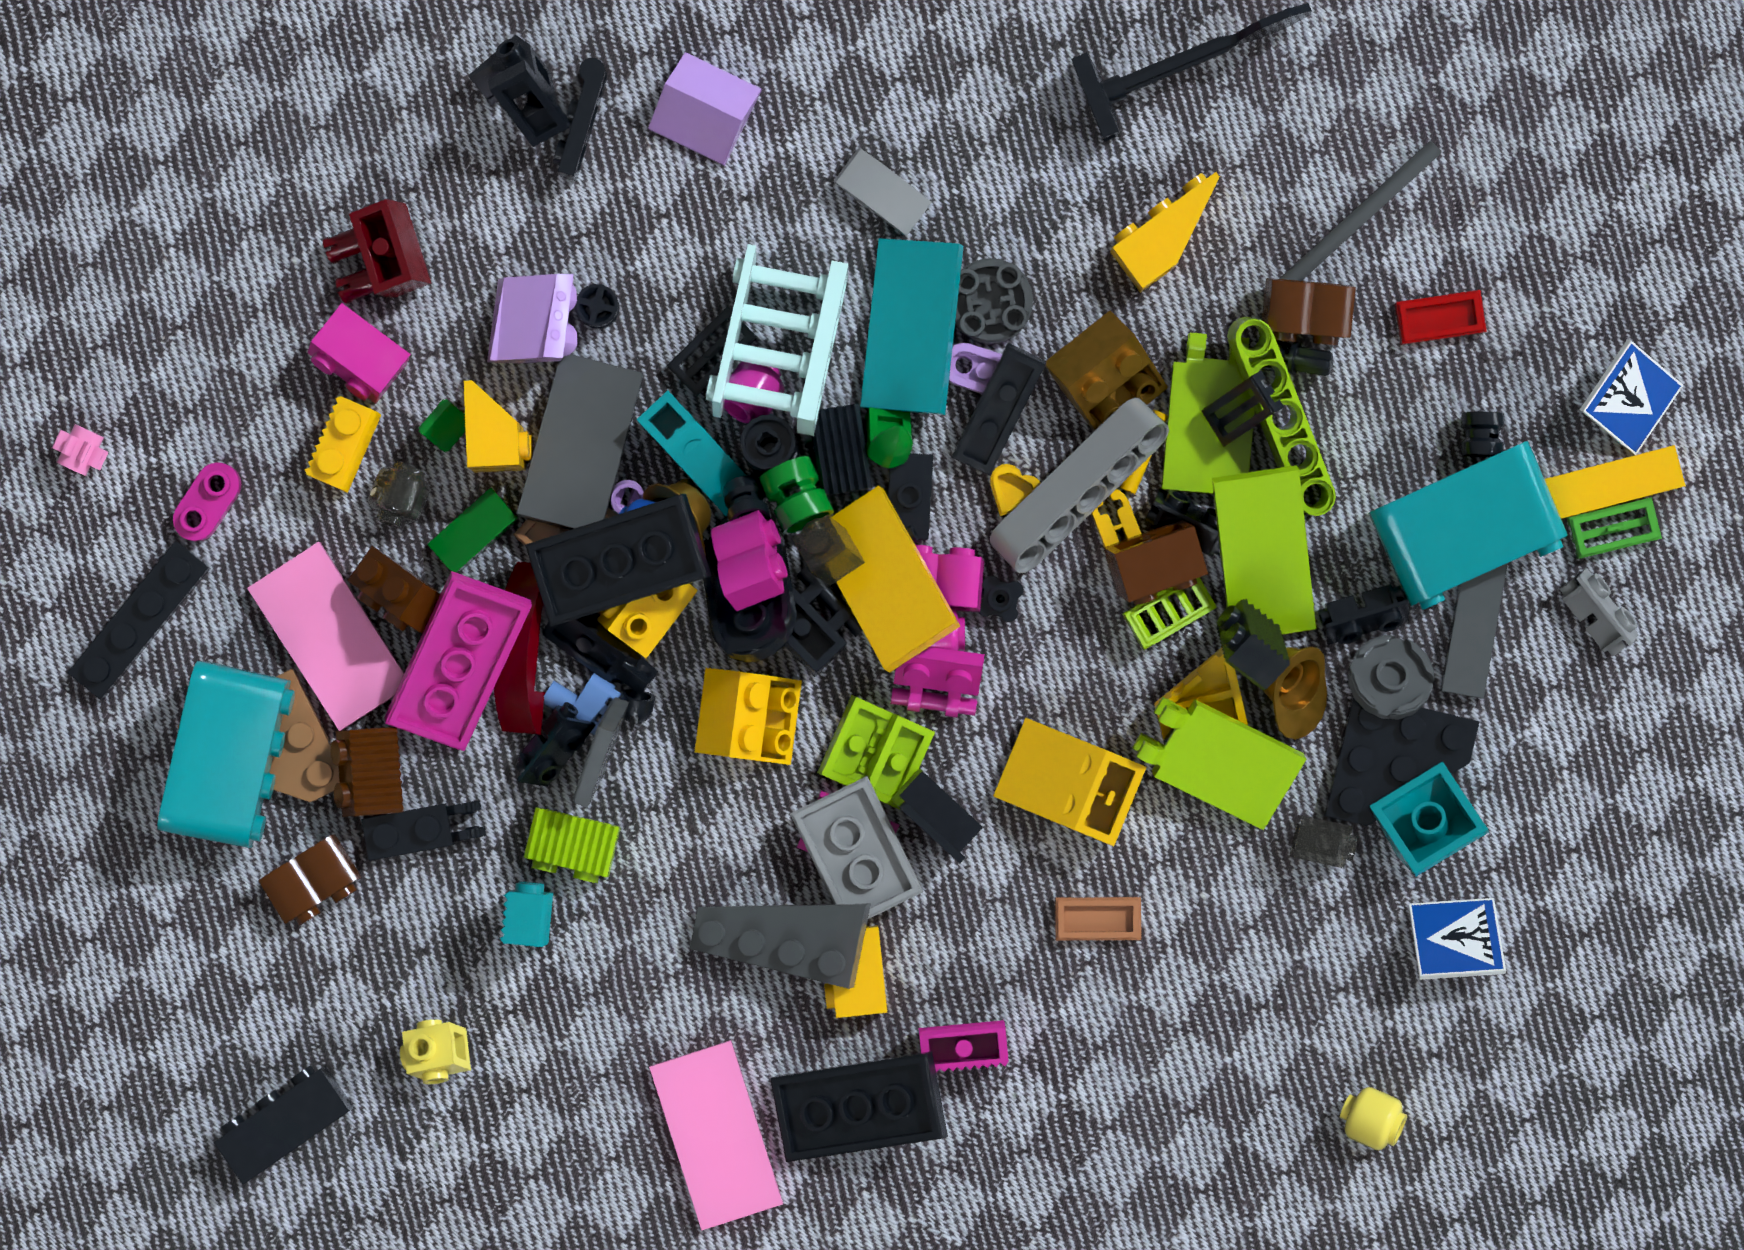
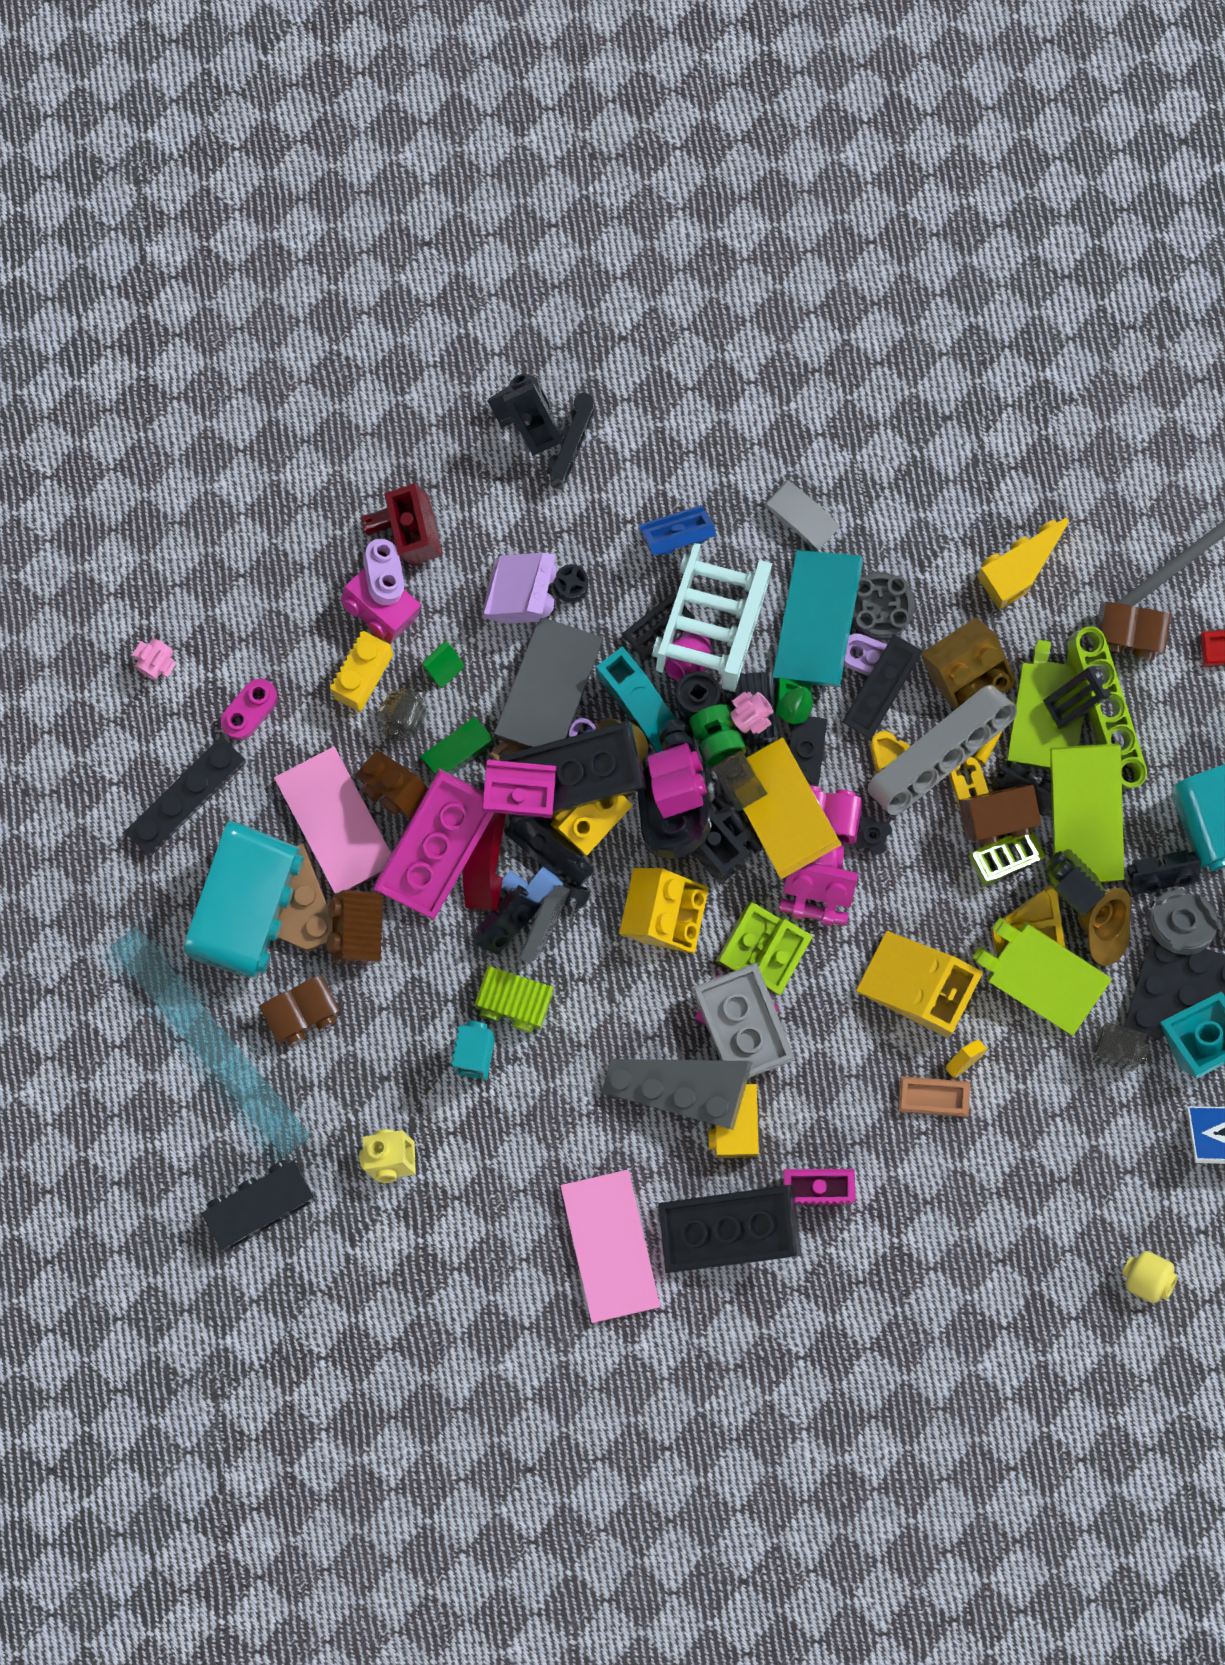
camera: 10 degrees right, 10 degrees down
black hinge [361,800,486,861] -> none
yellow slope [463,380,533,473] -> none
lavender slope [648,52,762,166] -> none
black panel [890,768,983,864] -> none
black piece [1071,3,1312,142] -> none
black axle [1262,340,1334,376] -> none
none -> clear light blue tile [109,926,312,1158]
none -> lavender plate [363,539,404,605]
none -> dark pink plate [482,760,556,818]
none -> blue plate [639,505,716,556]
none -> bright pink gear [730,692,773,734]
none -> yellow tile [946,1040,988,1079]

